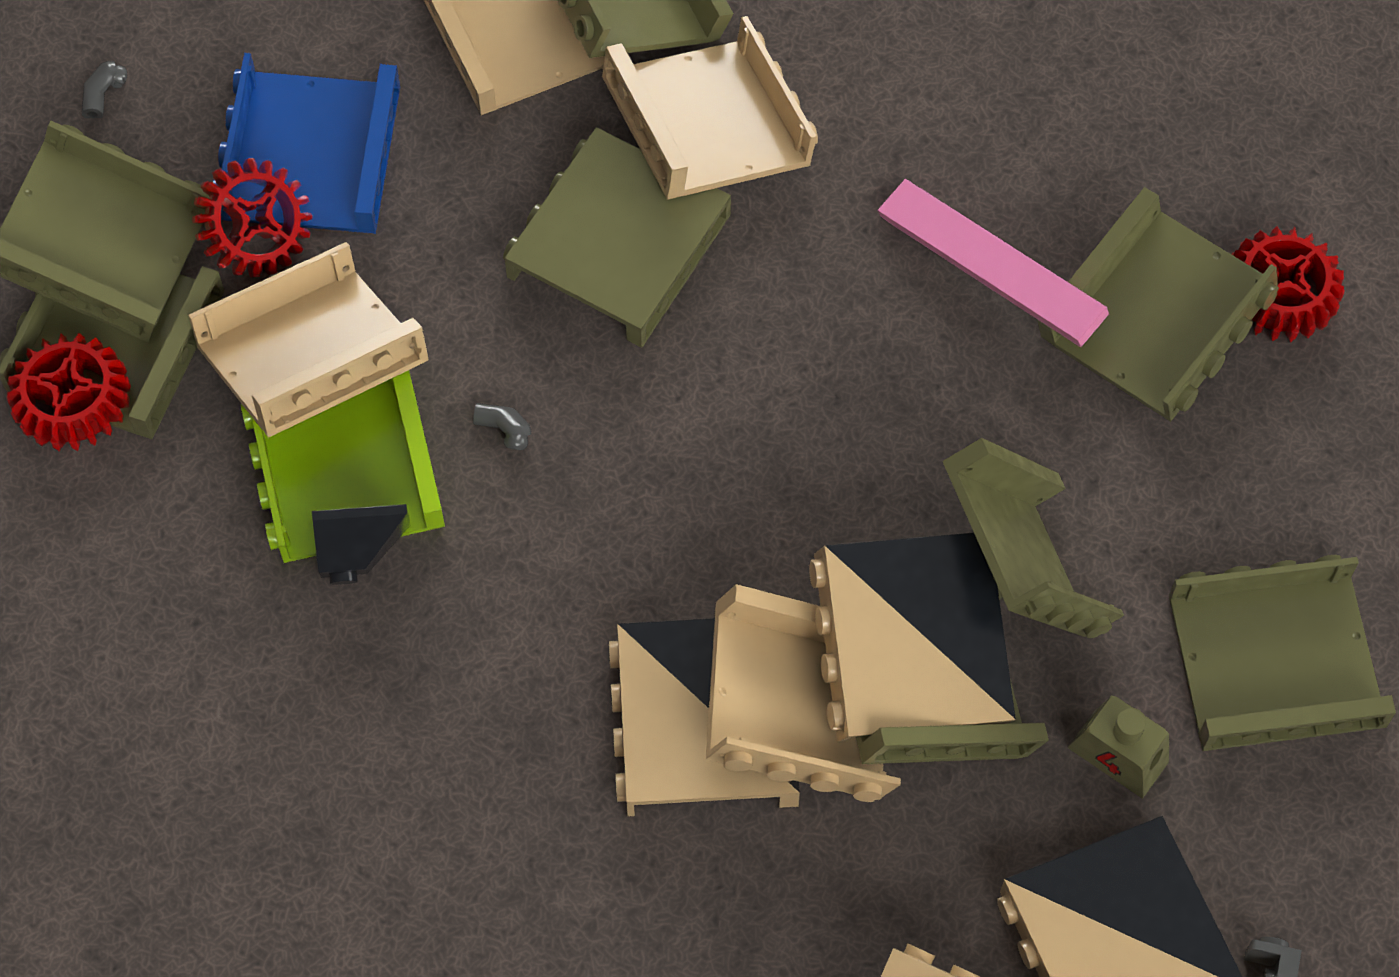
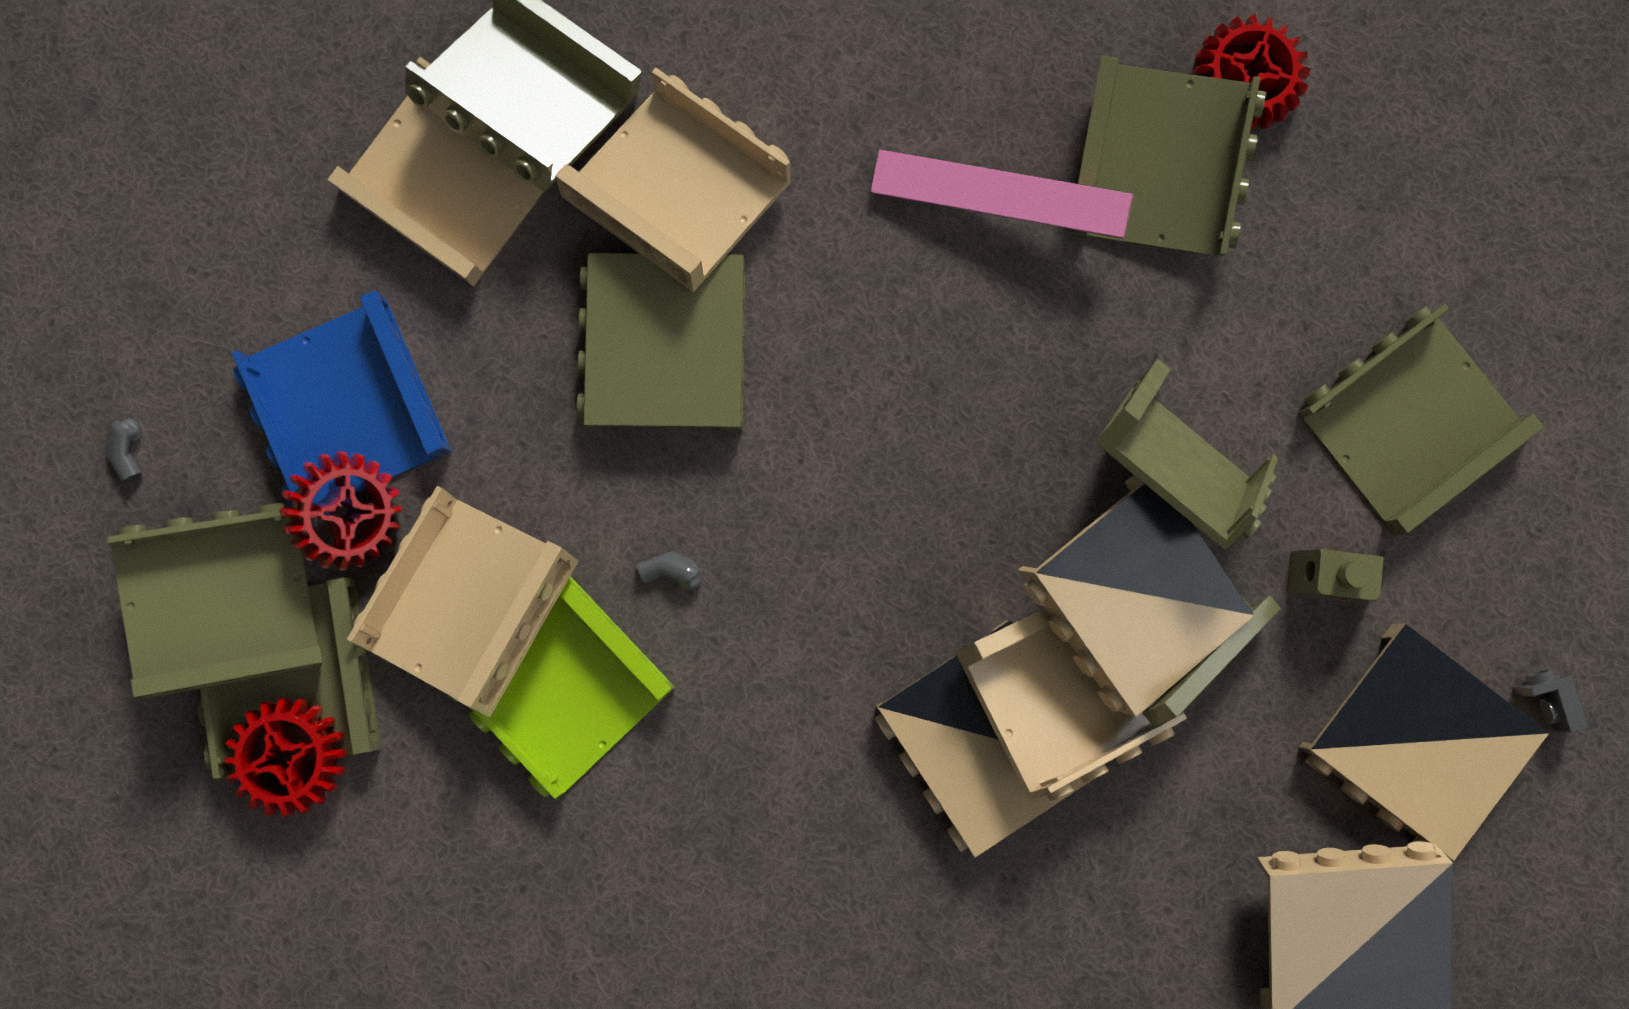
camera: 25 degrees left, 20 degrees up
black slope [312,504,410,585] -> none

